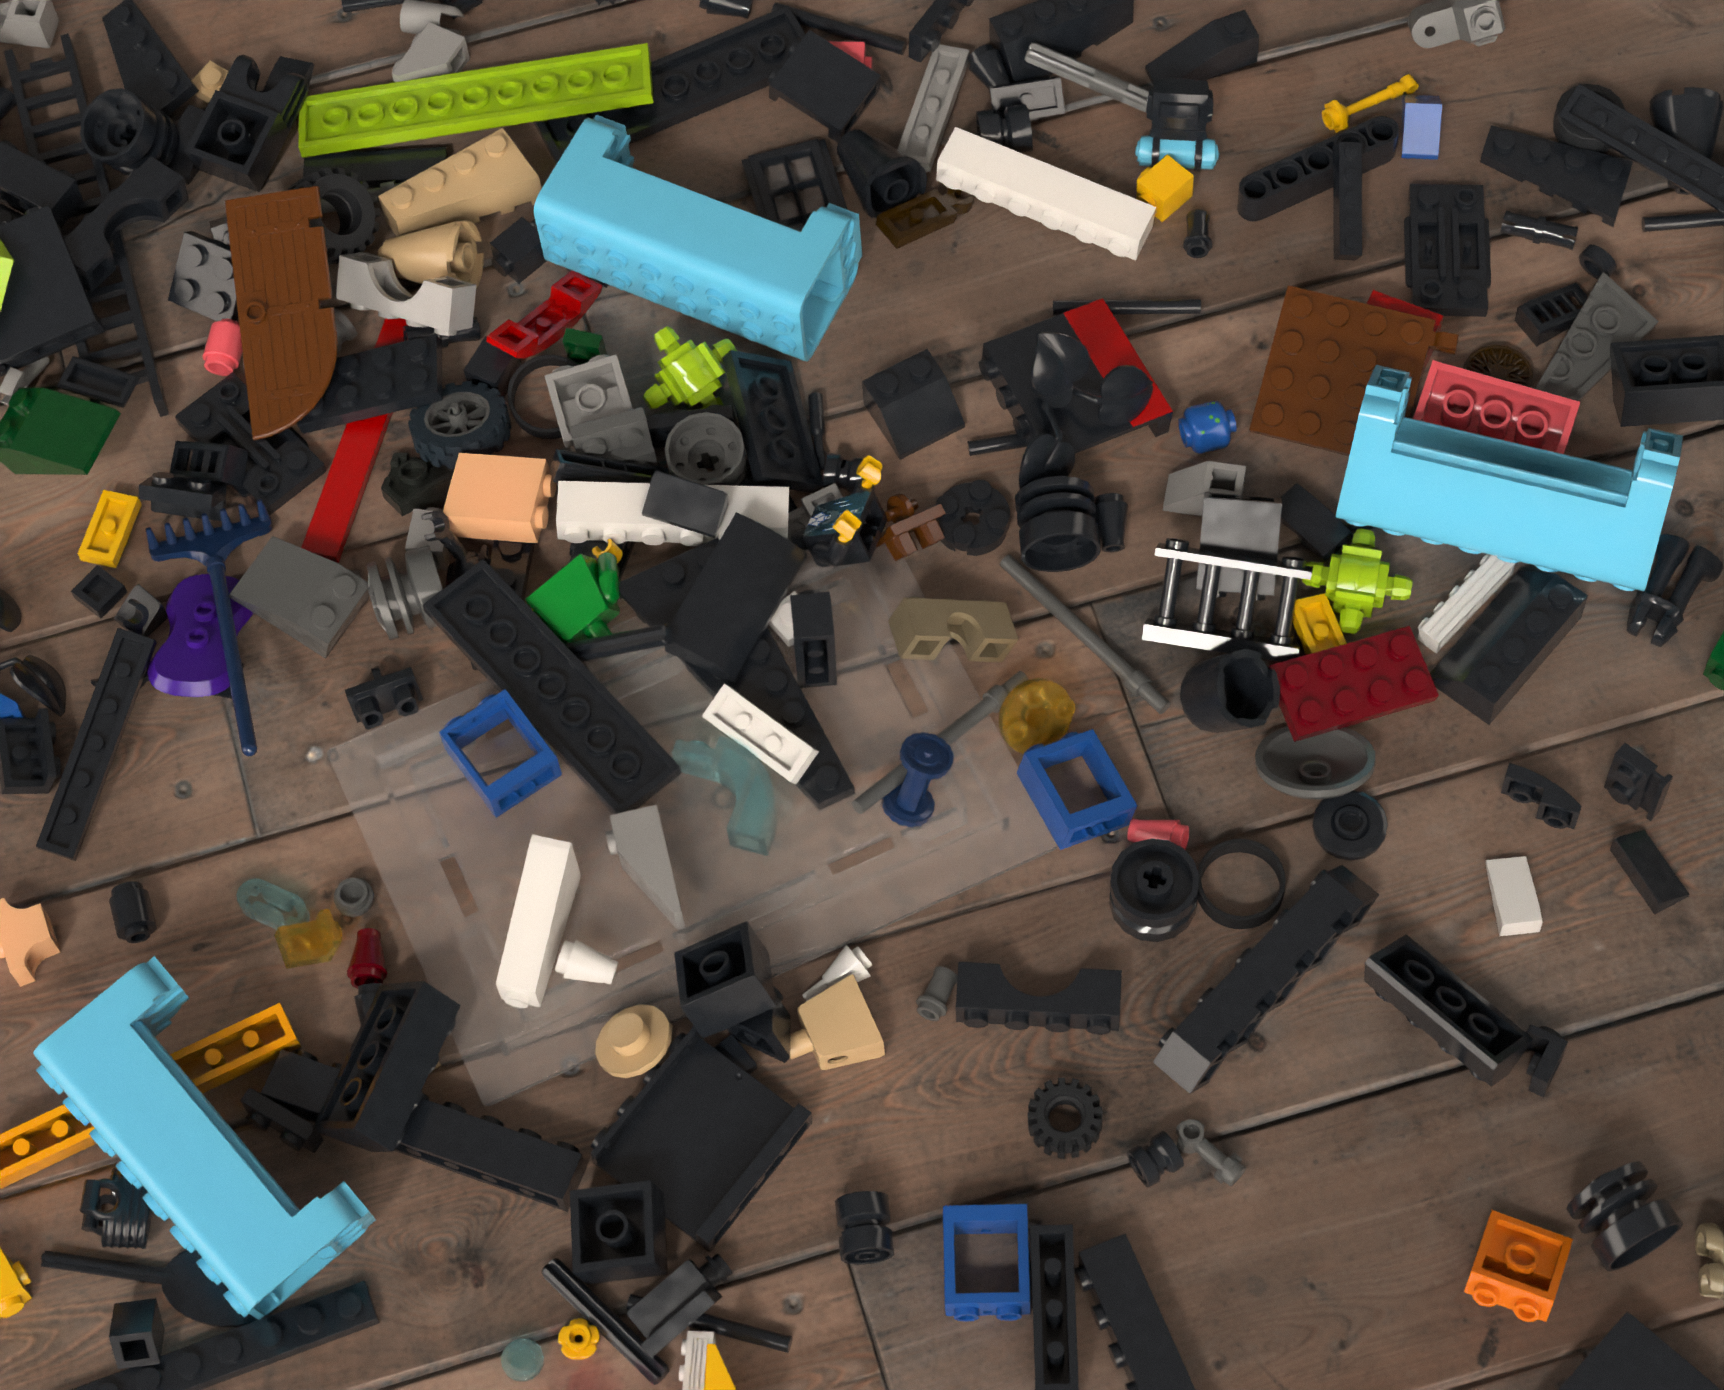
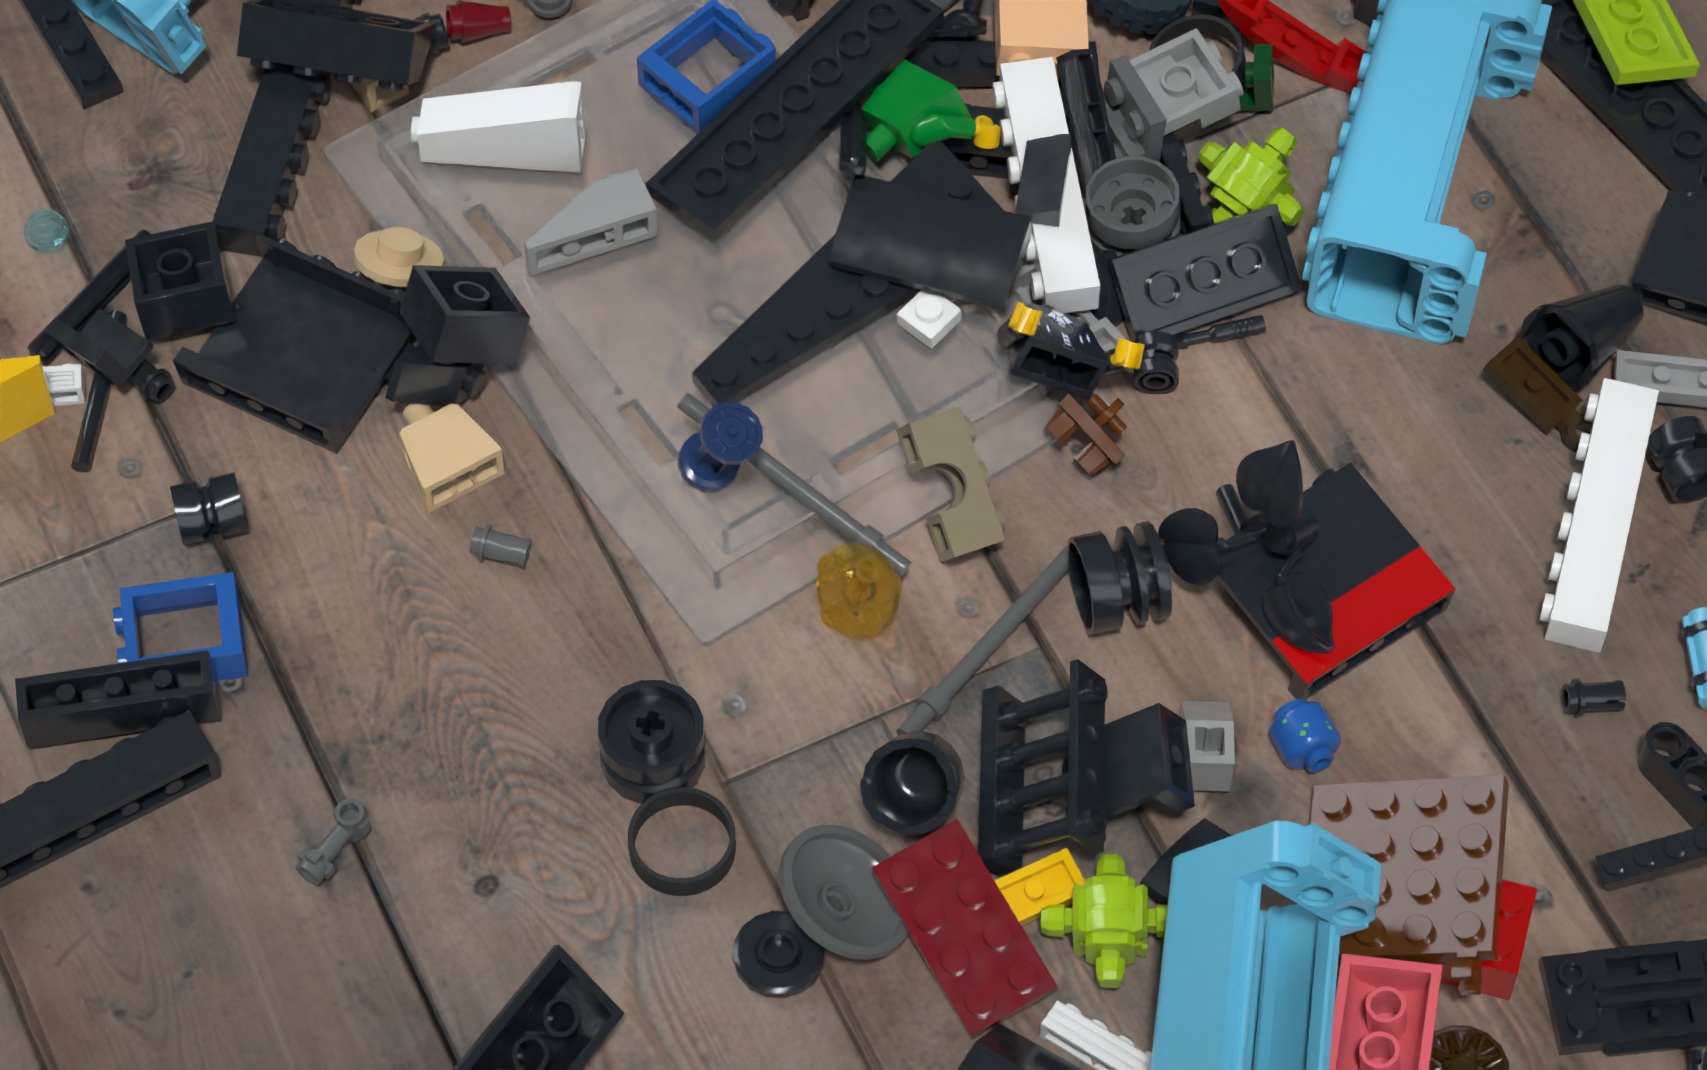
camera: 75 degrees right, 5 degrees down
white cone [555,939,619,985] -> none
yellow plate [558,1318,600,1360] -> none
clear light blue arch [672,736,777,856] -> none
white plate [702,684,819,784] -> none
black piece [742,139,848,232] -> none
black brick [790,590,837,688] -> none
white cone [802,945,872,1001] -> none
black slope [862,349,965,460] -> none
black plate [935,480,1010,556] -> none
black arch [955,962,1122,1035] -> none
blue window [1017,729,1138,850] -> none
black tyre [1028,1077,1103,1159] -> none
black bar [1053,299,1201,315] -> none
black cone [1094,493,1128,552] -> none
coral cone [1127,818,1189,850] -> none
black wheel [1127,1131,1184,1188] -> none
yellow brick [1136,155,1194,222] -> none
black brick [1153,865,1379,1094] -> none

